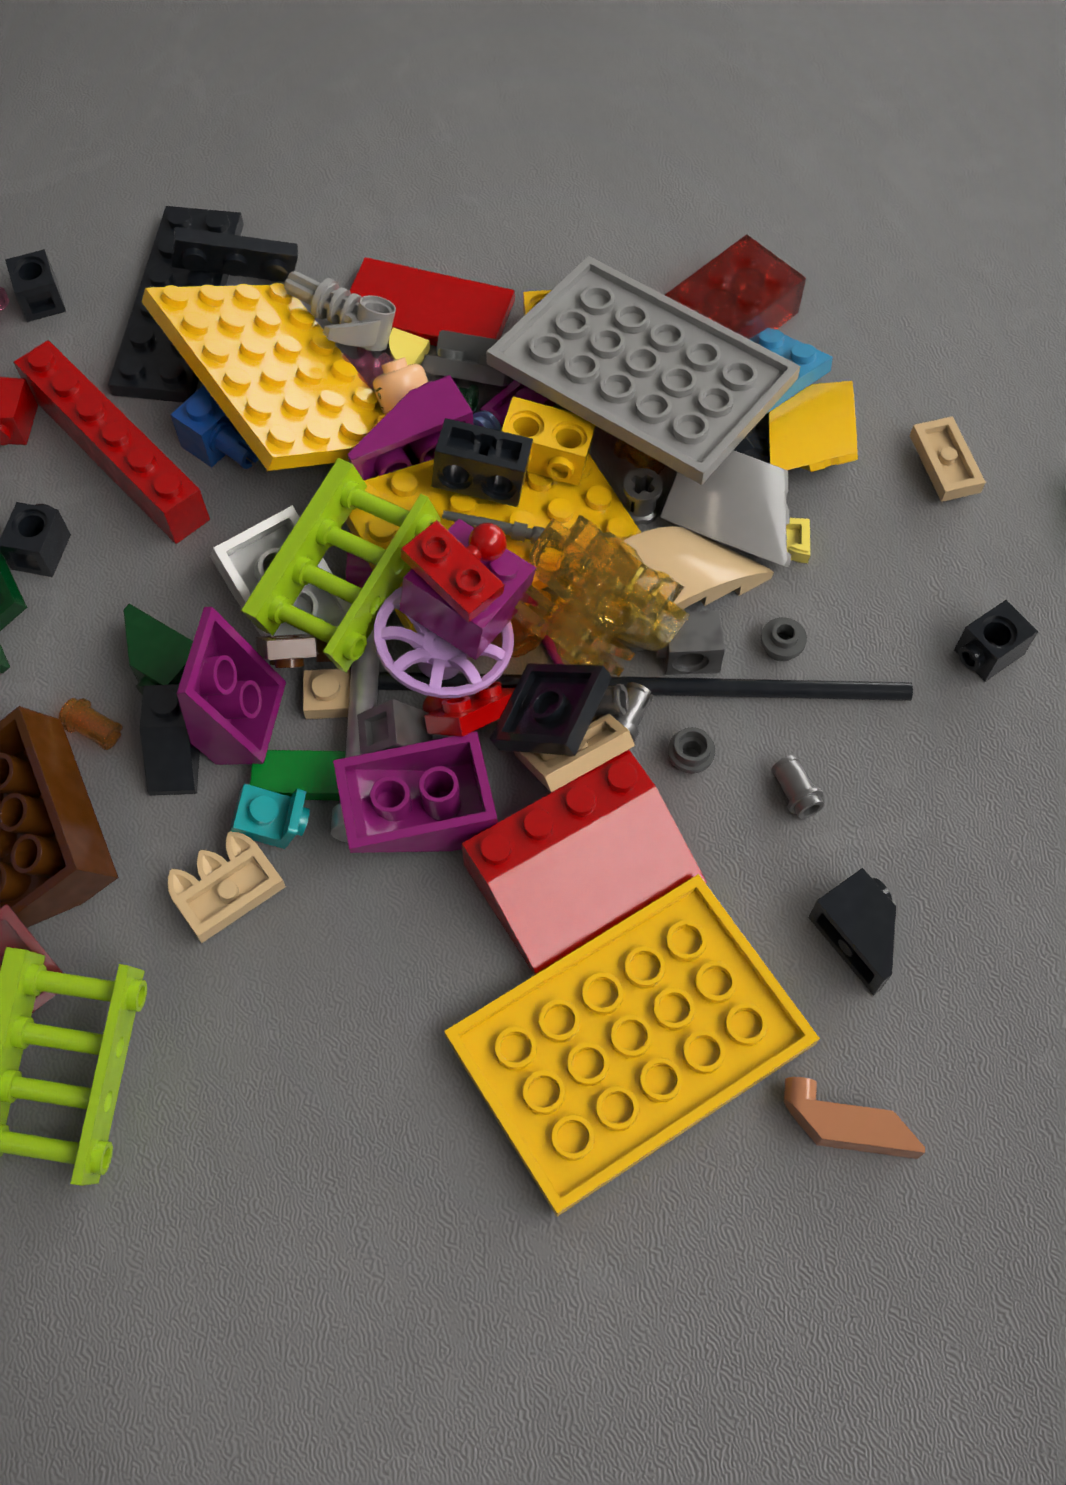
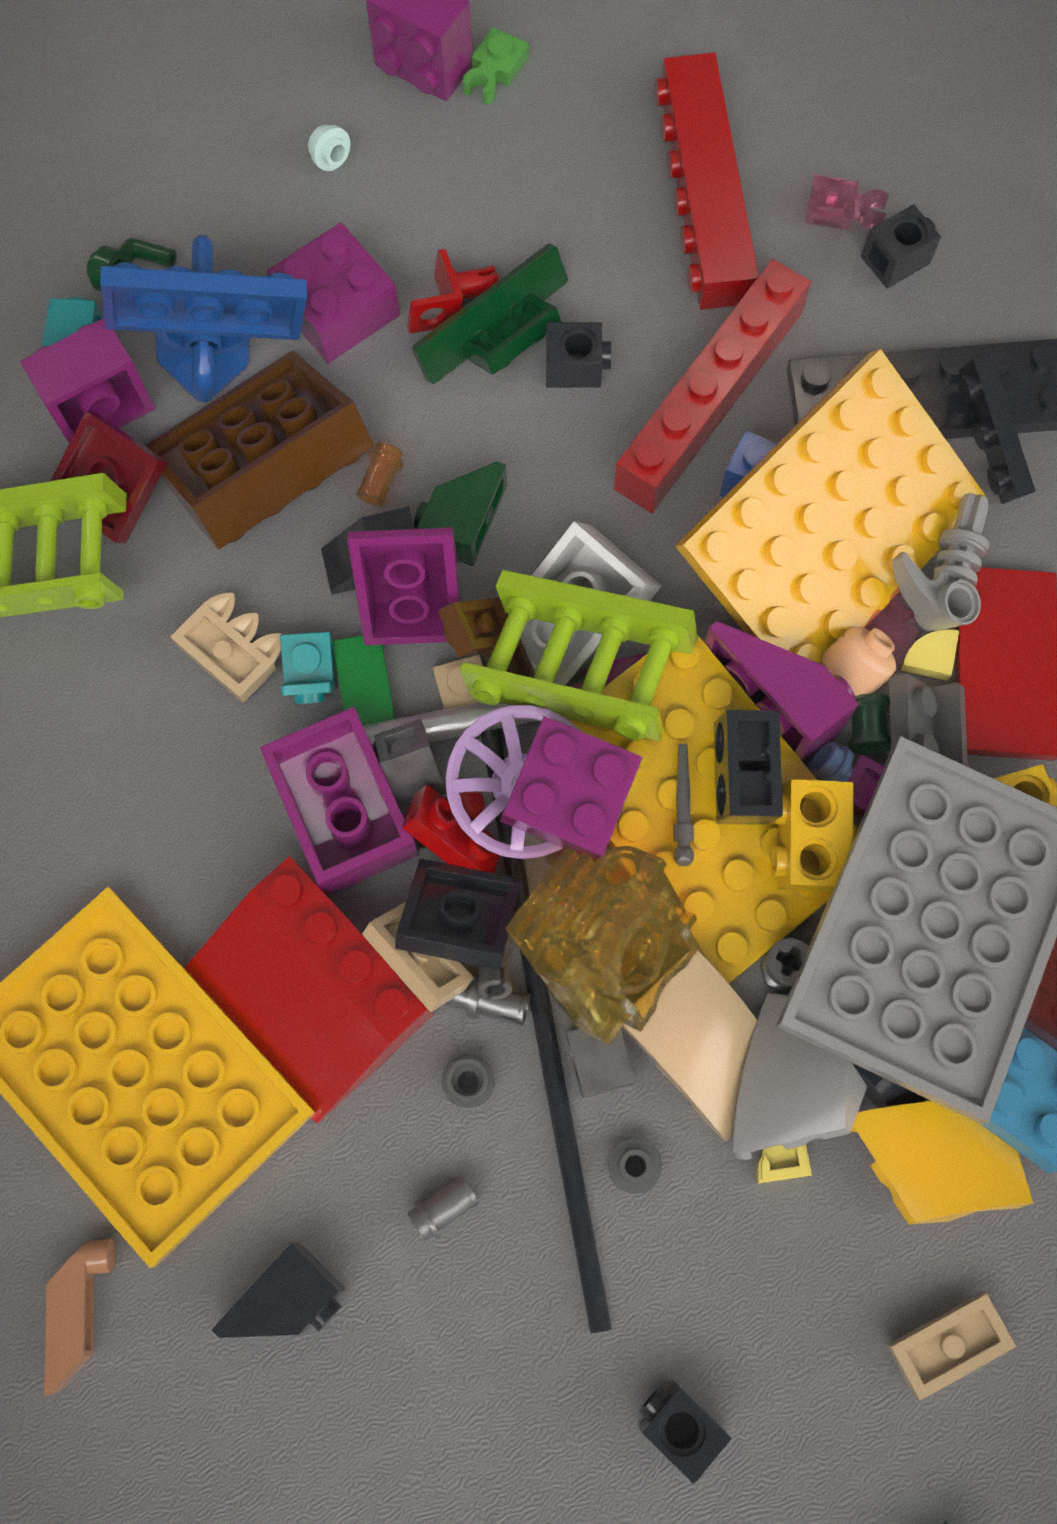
camera: 80 degrees right, 10 degrees up
red plate [401,520,507,623] -> none

